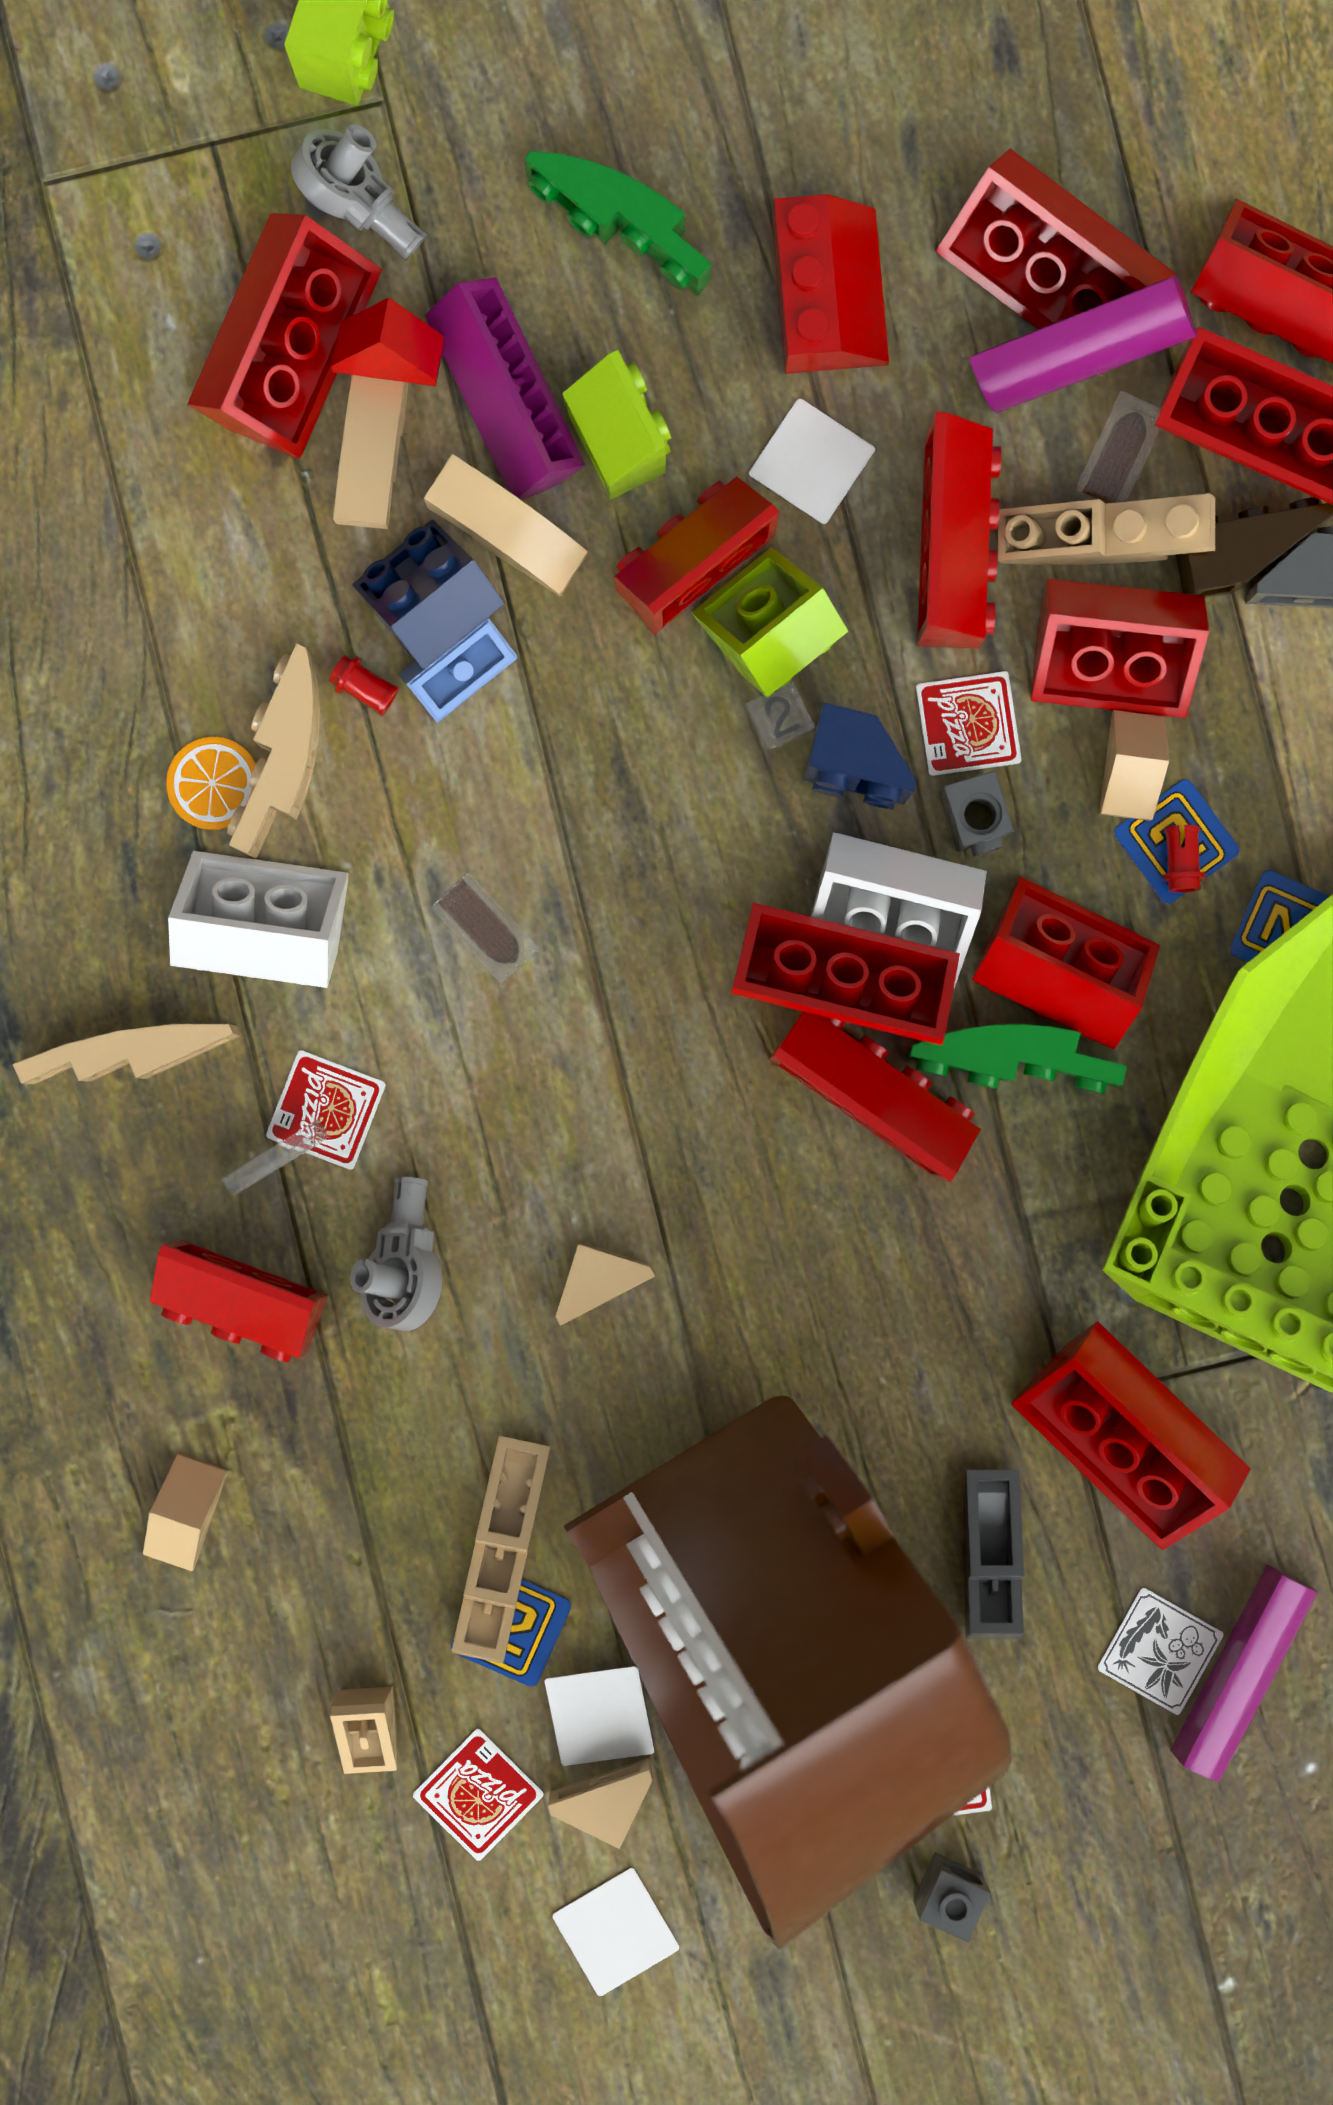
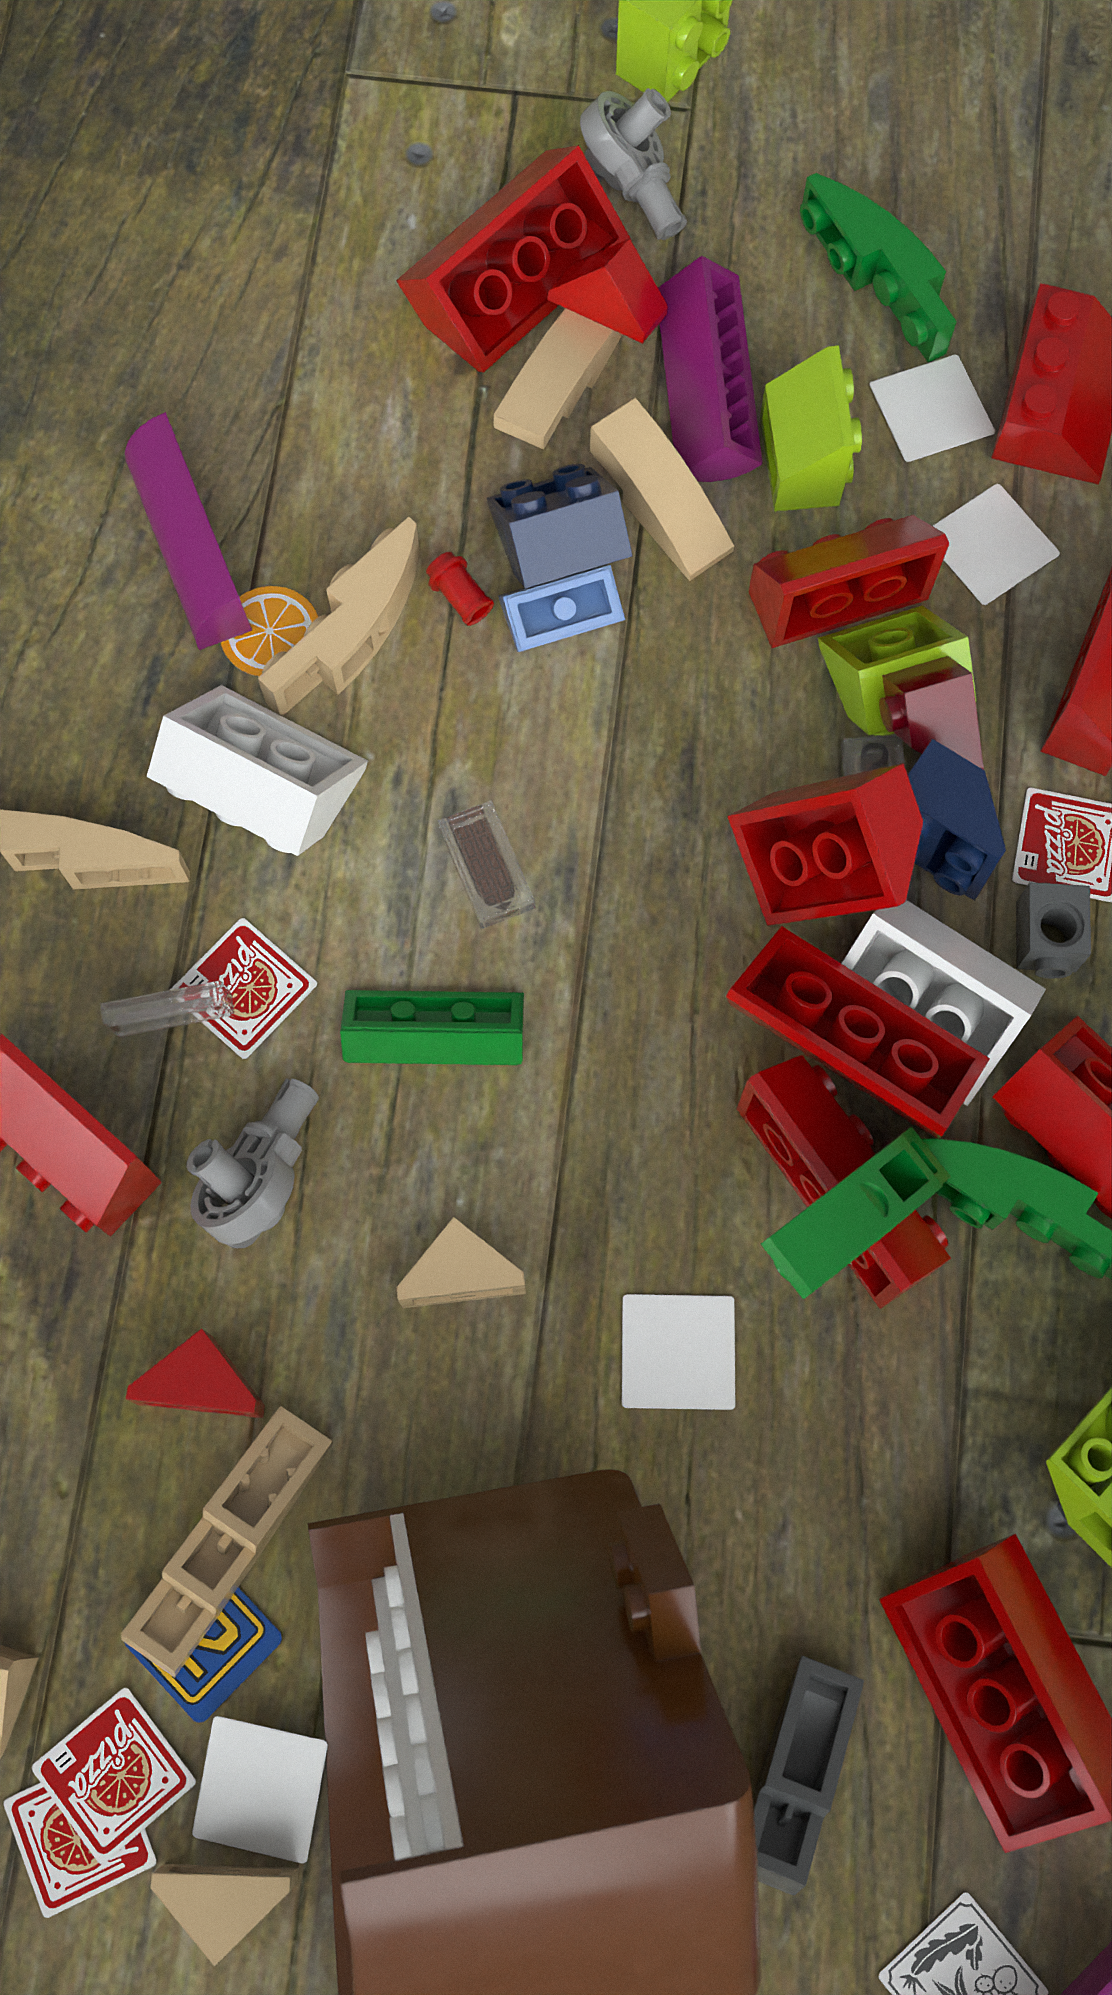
camera: 25 degrees right, 15 degrees down
none -> sticker [32,1688,196,1864]
none -> magenta brick [125,412,252,650]
none -> red slope [126,1328,265,1418]
none -> green slope [340,990,524,1065]
none -> white sticker [622,1294,735,1410]
none -> red slope [727,763,923,926]
none -> green slope [761,1127,951,1299]
none -> white sticker [869,355,995,462]
none -> slope [879,656,984,770]

